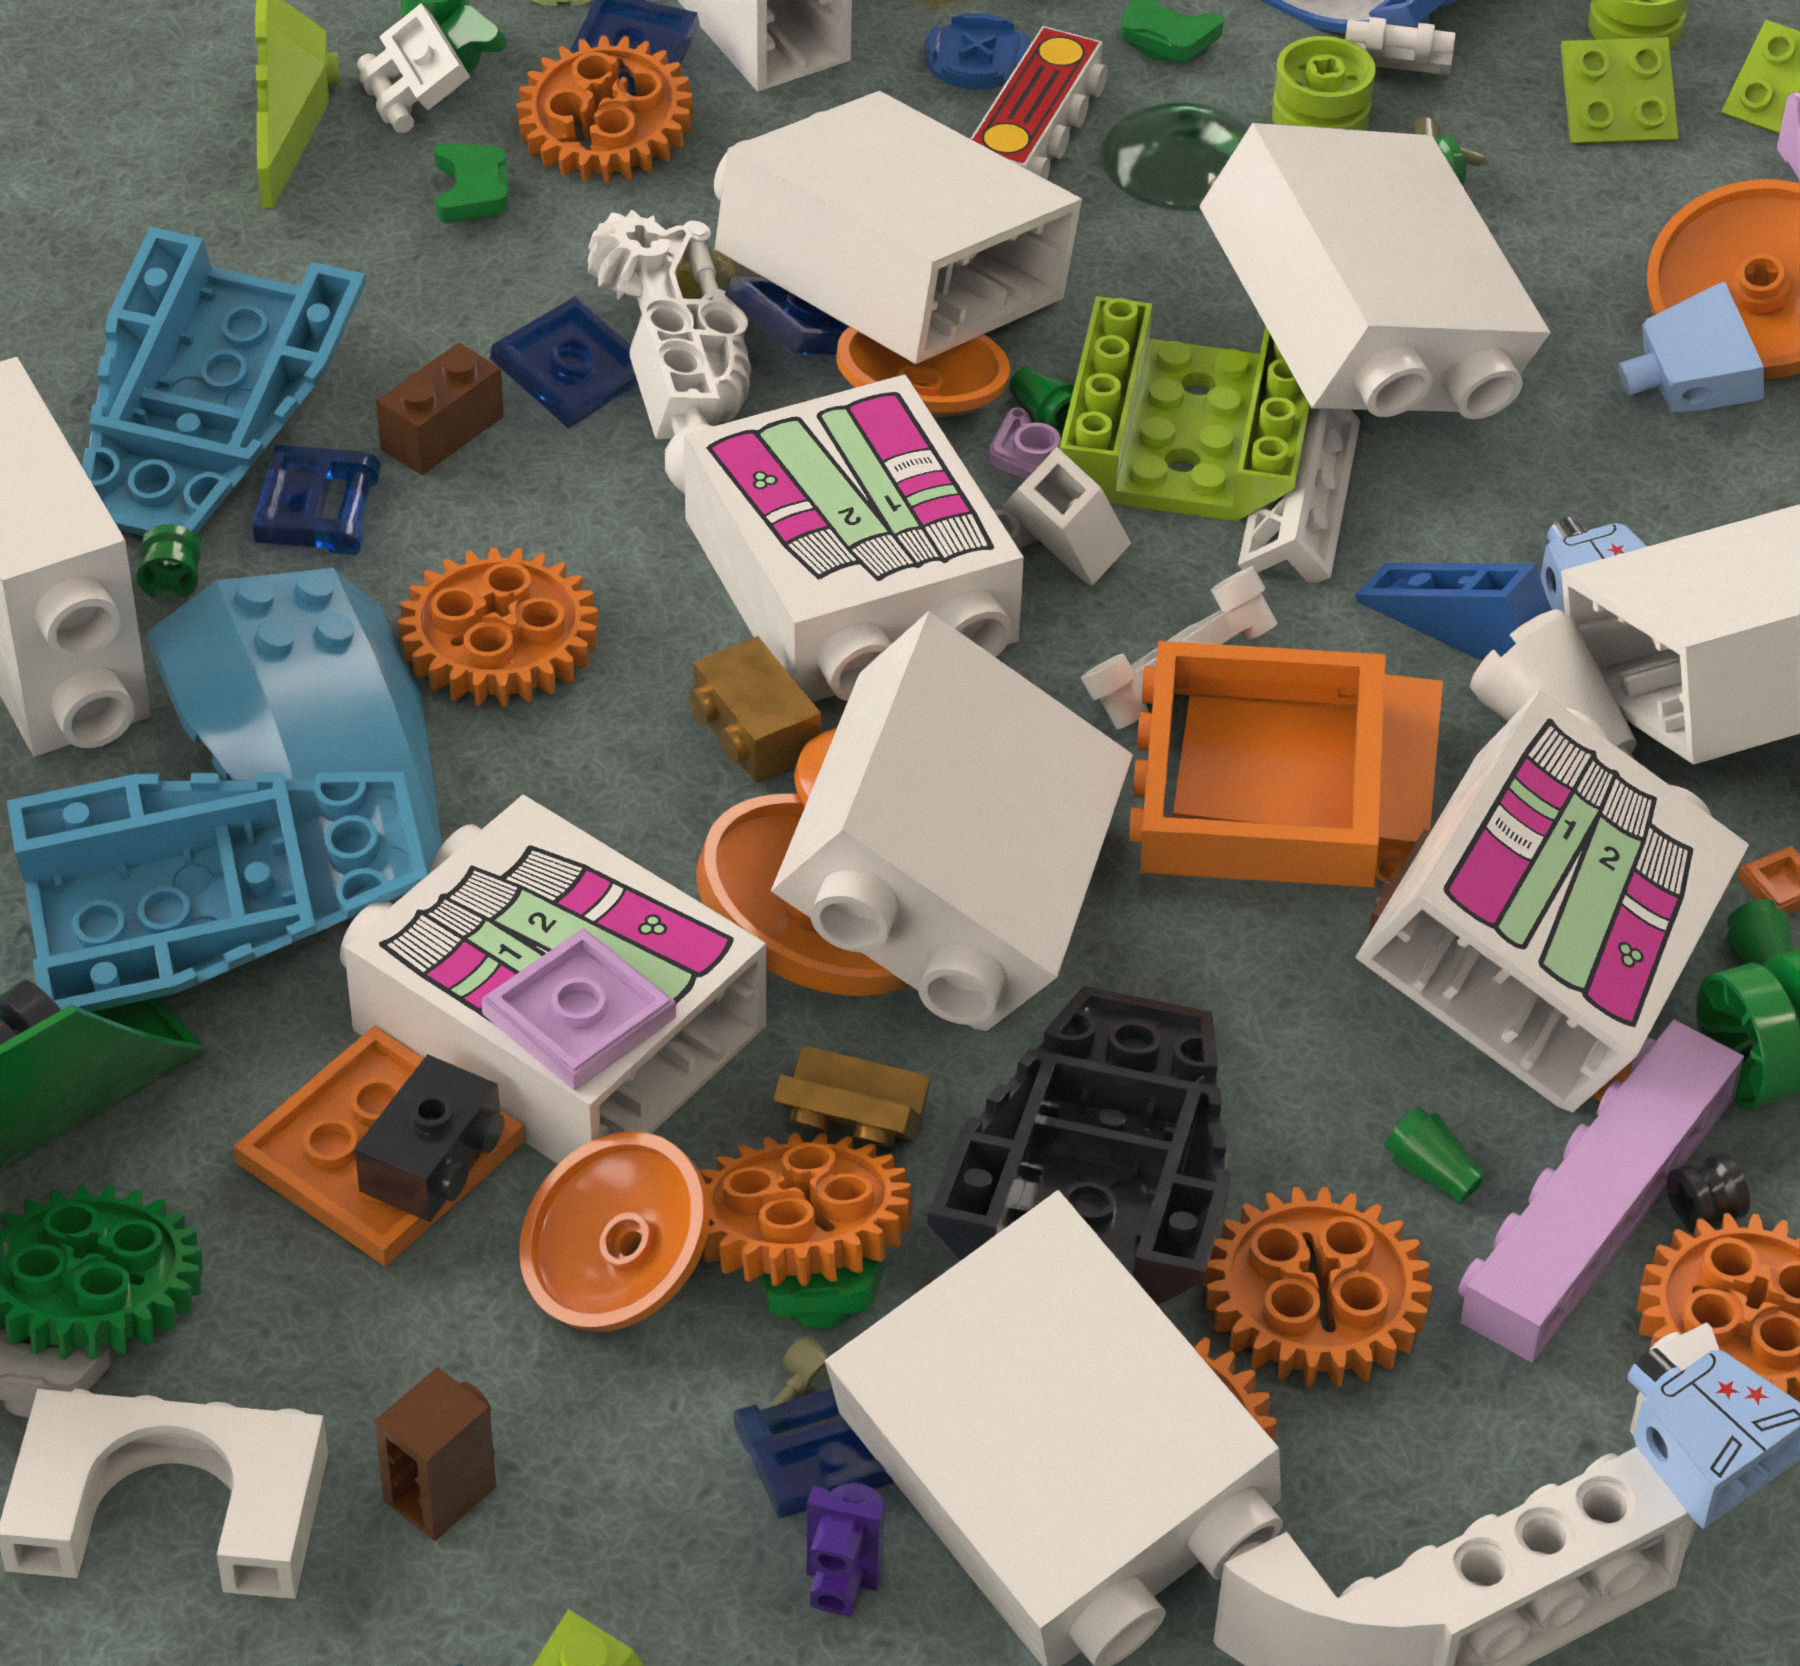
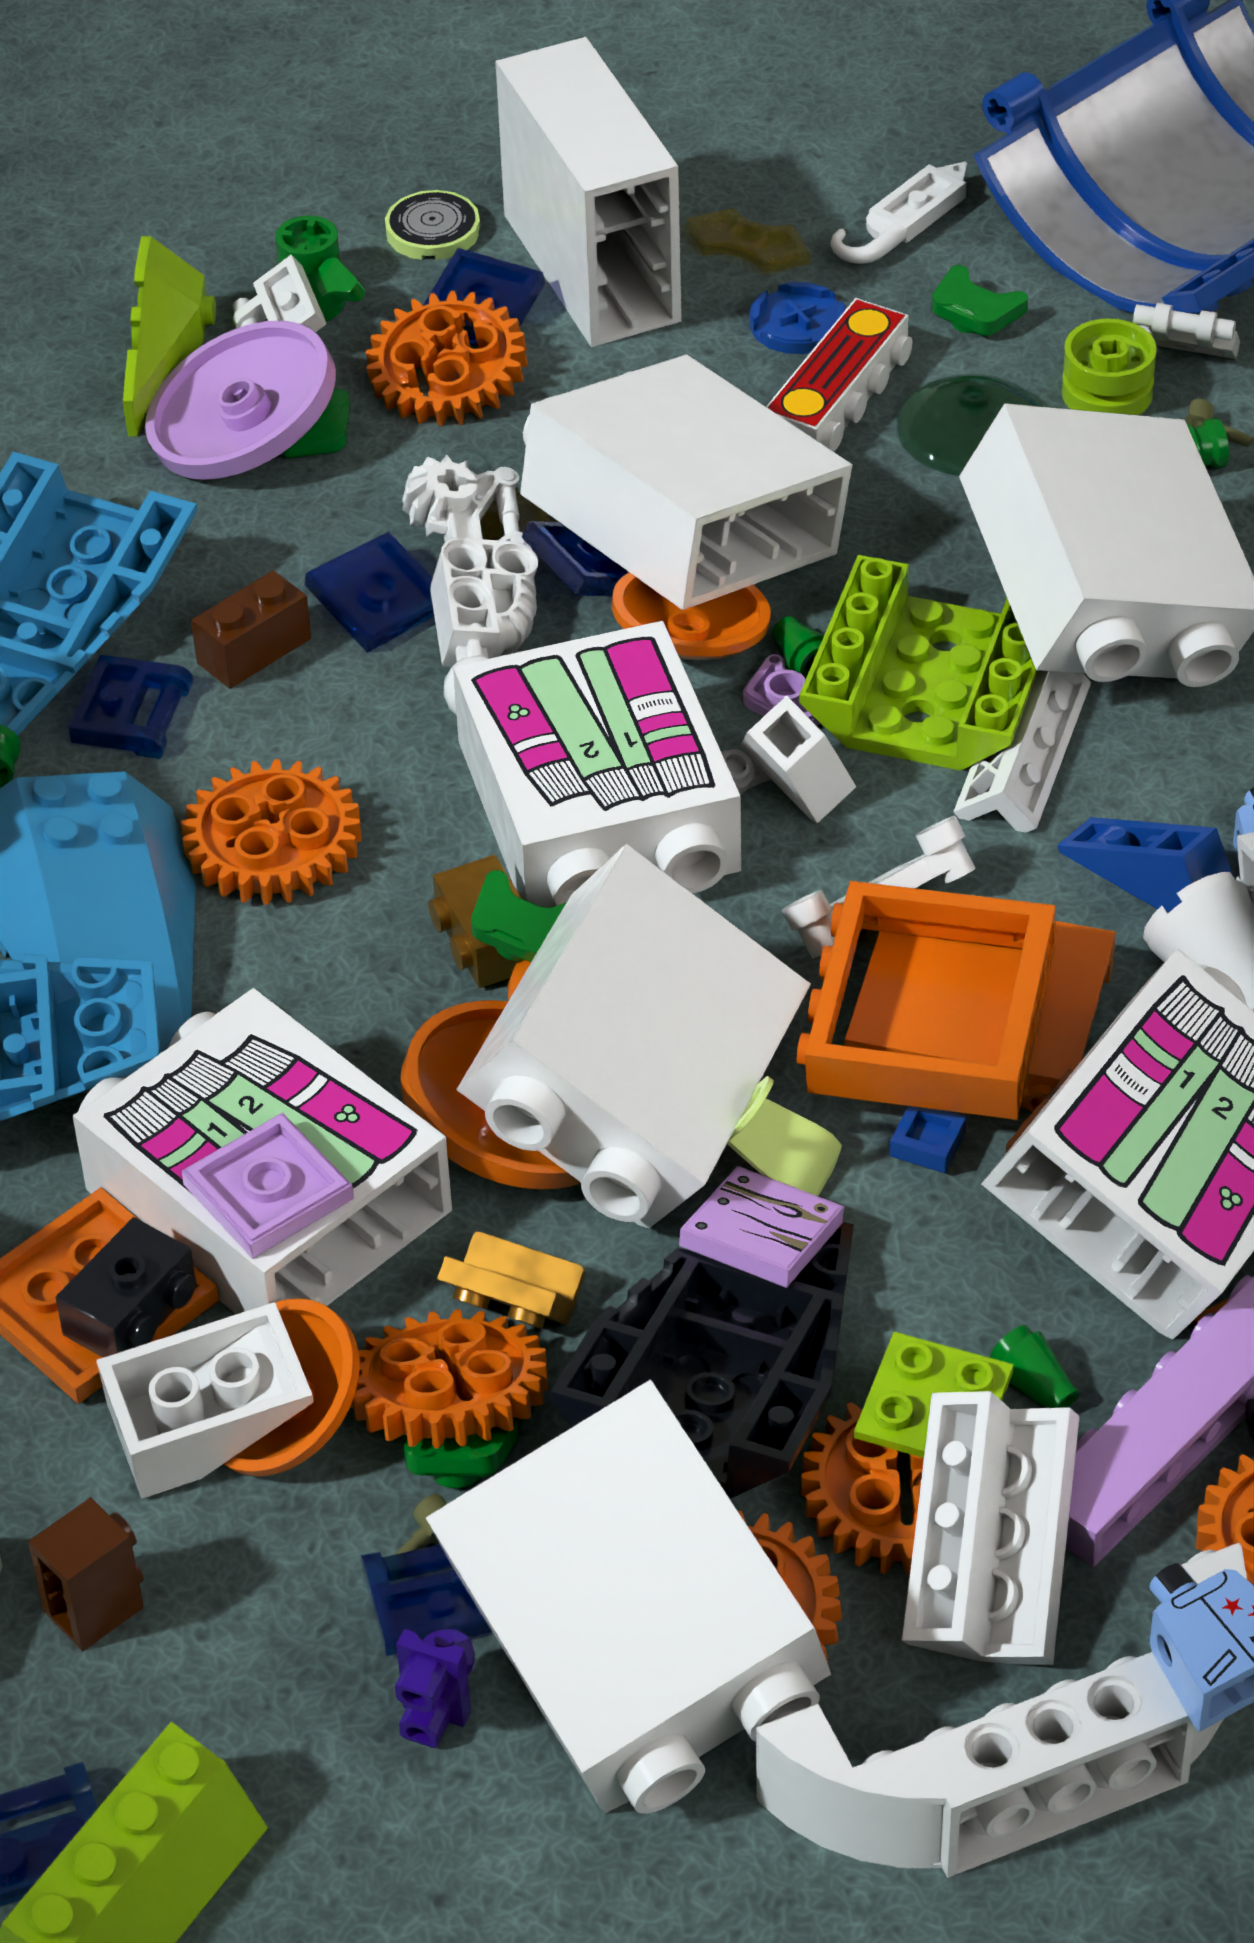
camera: 10 degrees right, 0 degrees up
none -> white slope [96,1302,314,1499]
none -> lavender dish [145,321,336,480]
none -> green piece [471,870,567,962]
none -> lavender tile [679,1166,844,1288]
none -> yellowish green piece [727,1076,842,1196]
none -> lime plate [854,1331,1014,1458]
none -> blue plate [890,1106,967,1173]
none -> white slope [902,1391,1080,1665]

